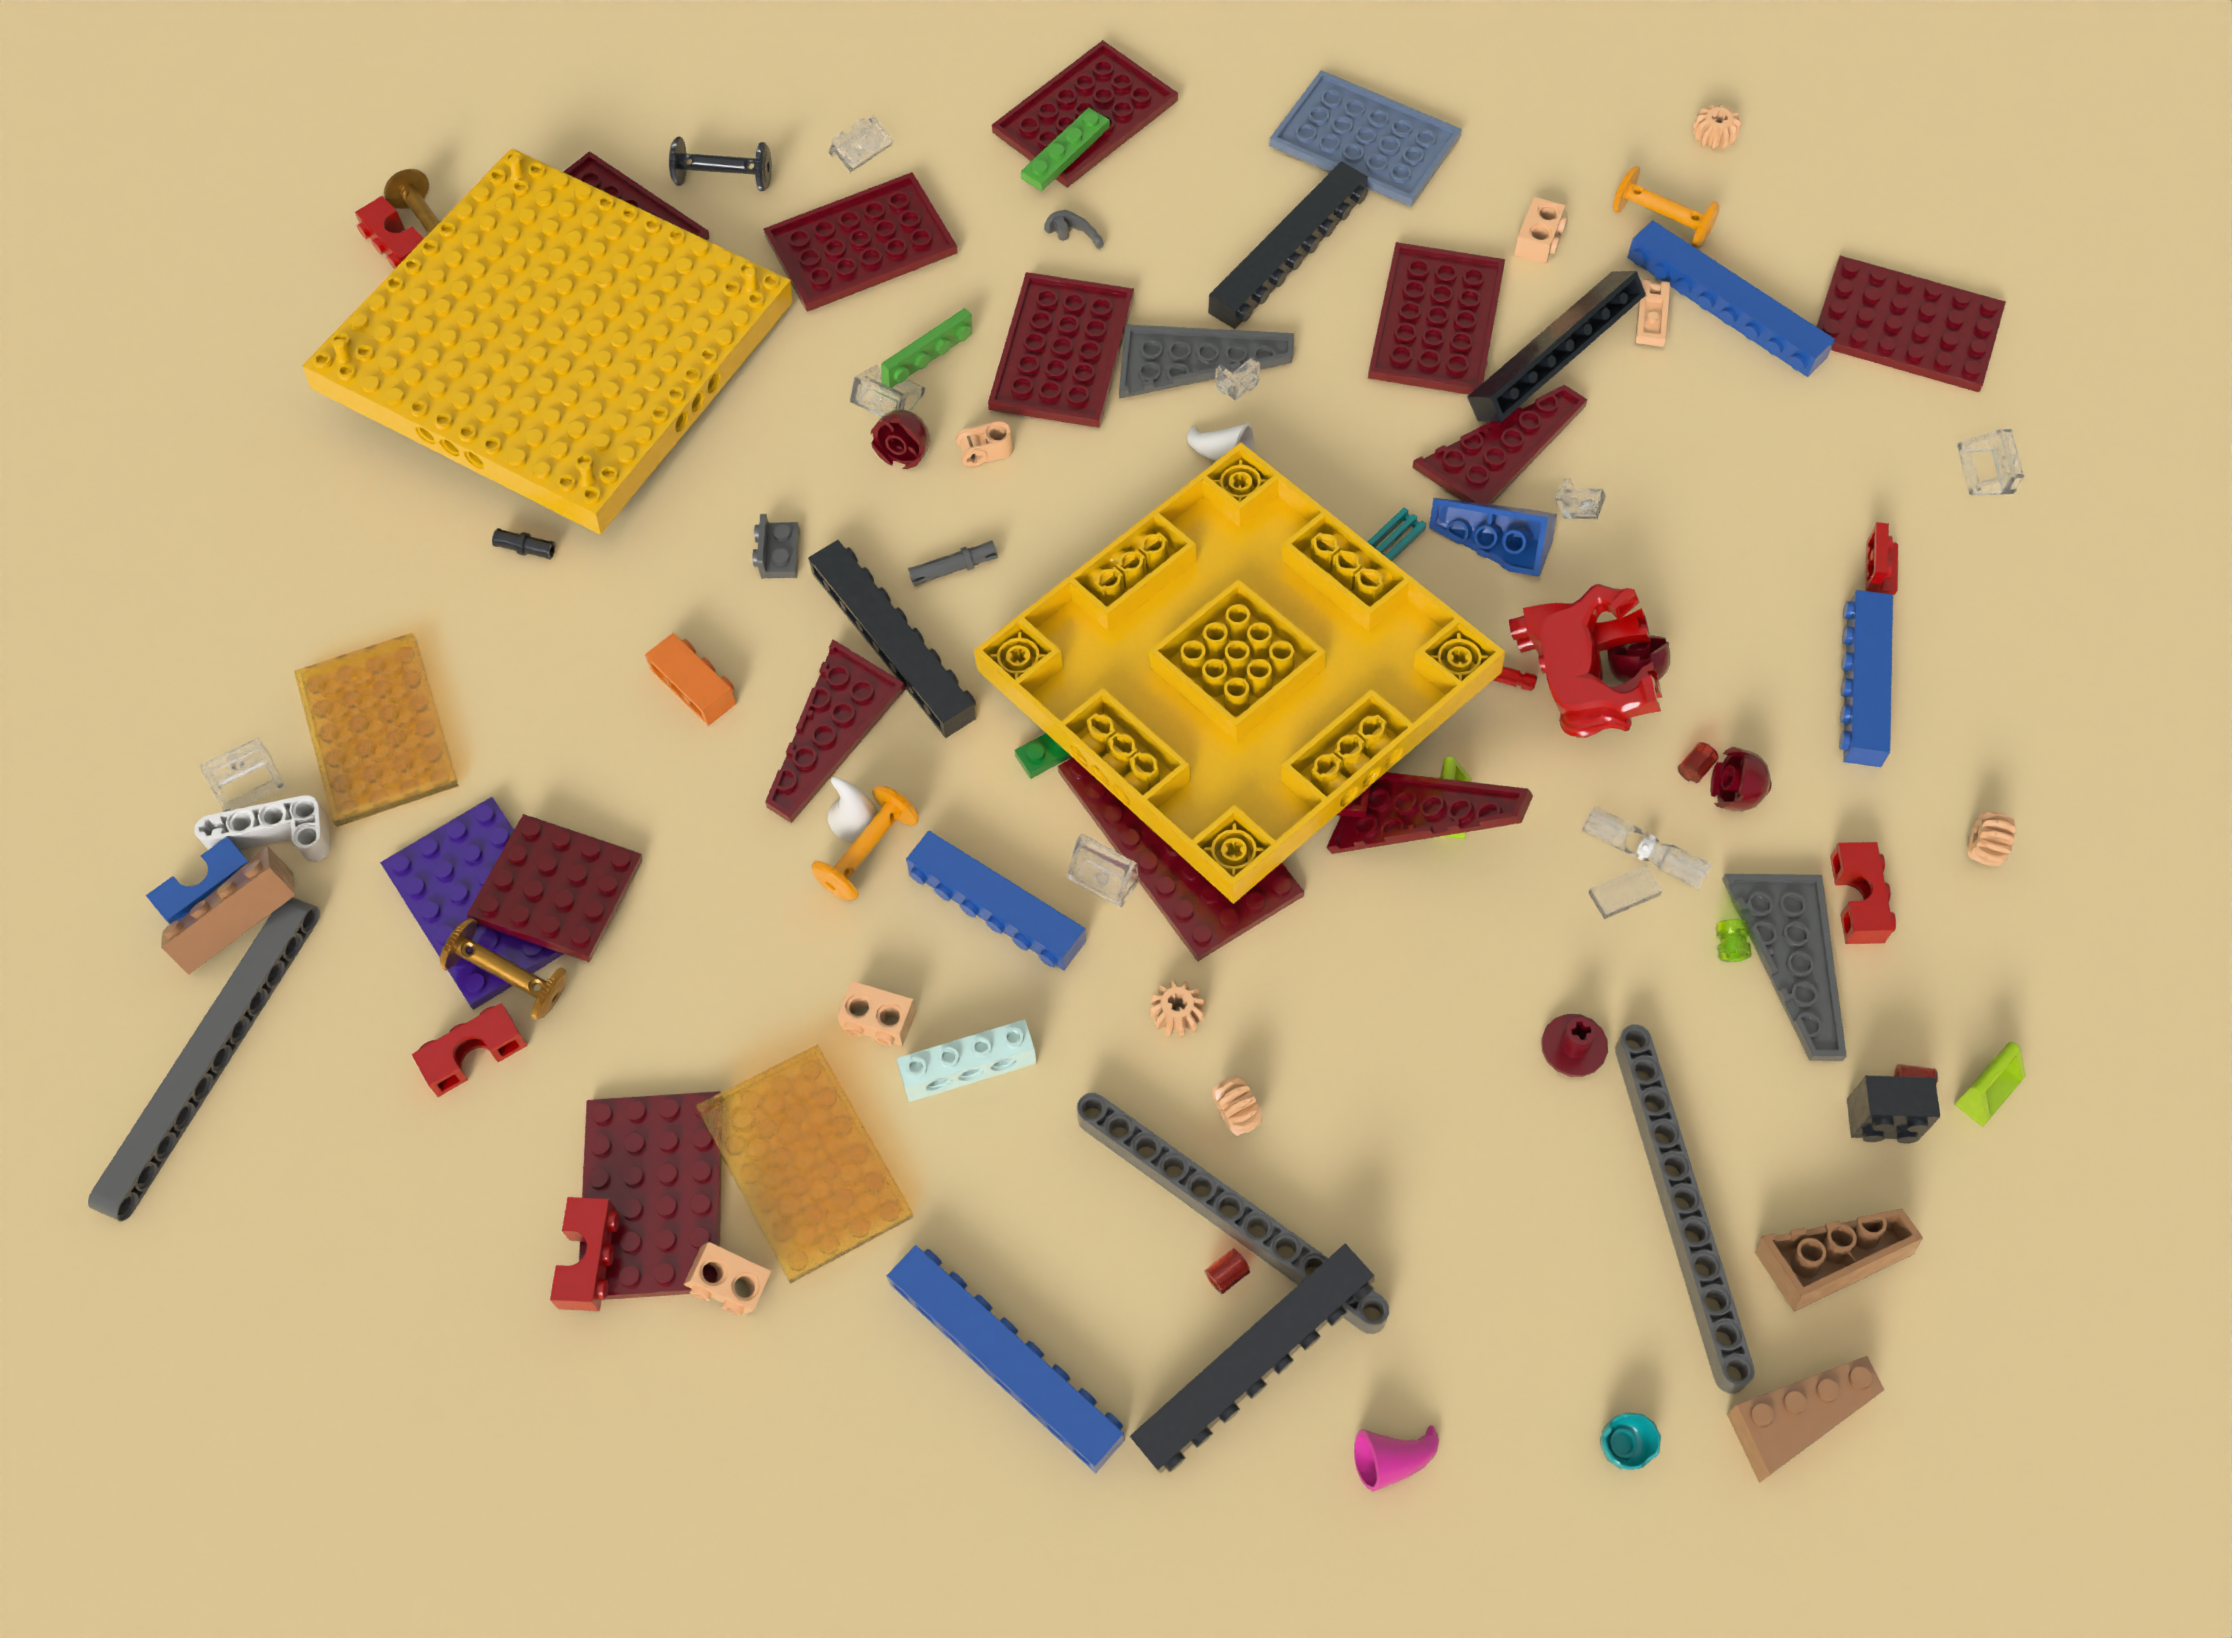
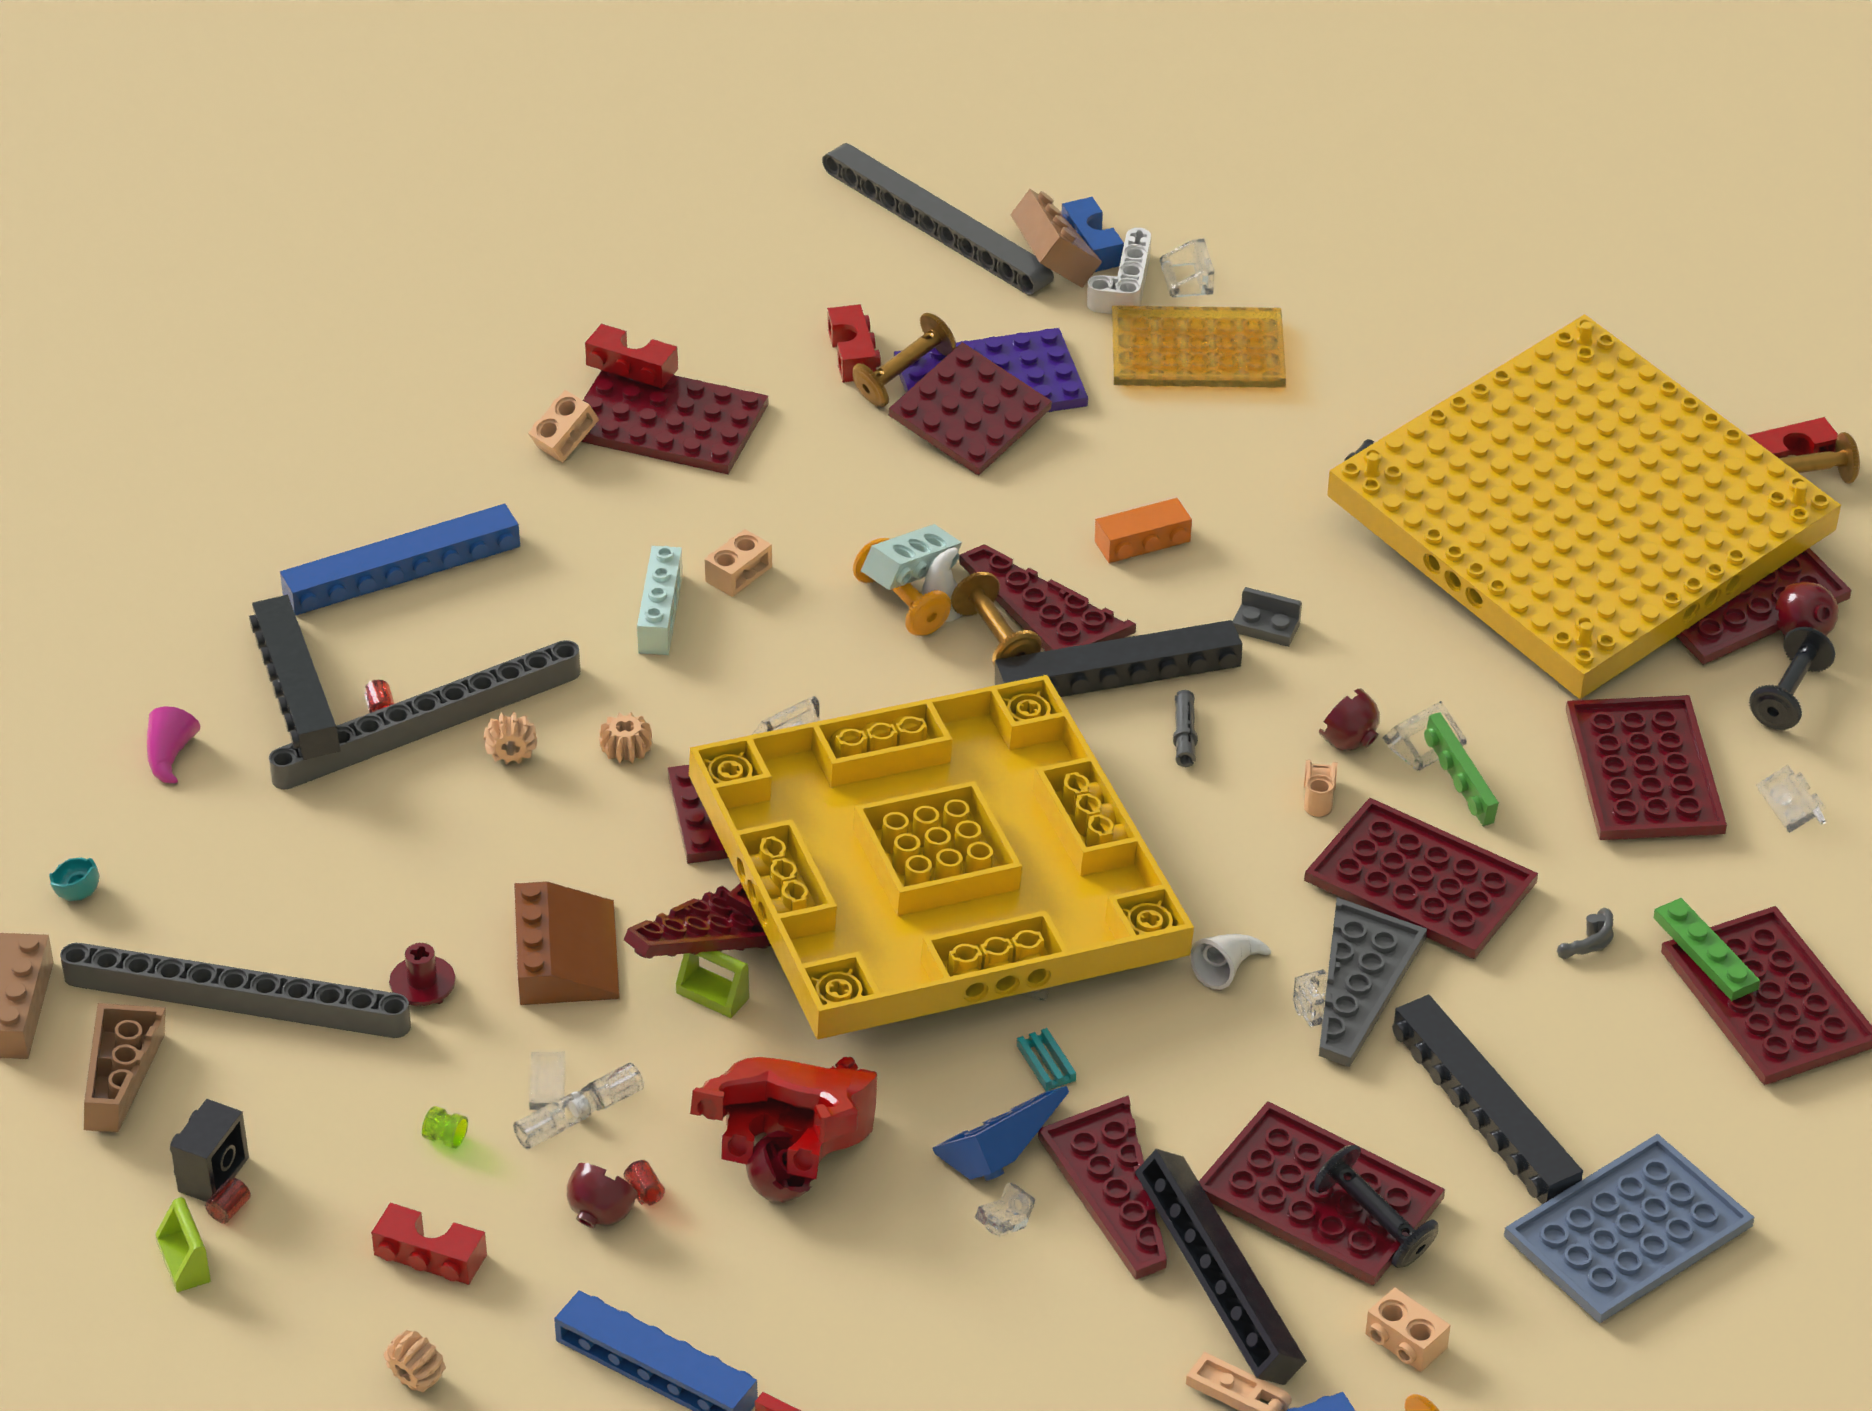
camera: 110 degrees right, 20 degrees down
clear yellow plate [696,1044,913,1284] -> none
blue brick [906,831,1086,971] -> none
dark grey wing [1722,874,1847,1061] -> none
none -> dark orange slope [514,881,620,1005]
none -> light aqua brick [861,524,962,590]
none -> pearl gold hose [951,572,1042,667]
none -> black hose [1314,1145,1438,1268]
none -> dark red cylinder [1775,582,1839,636]

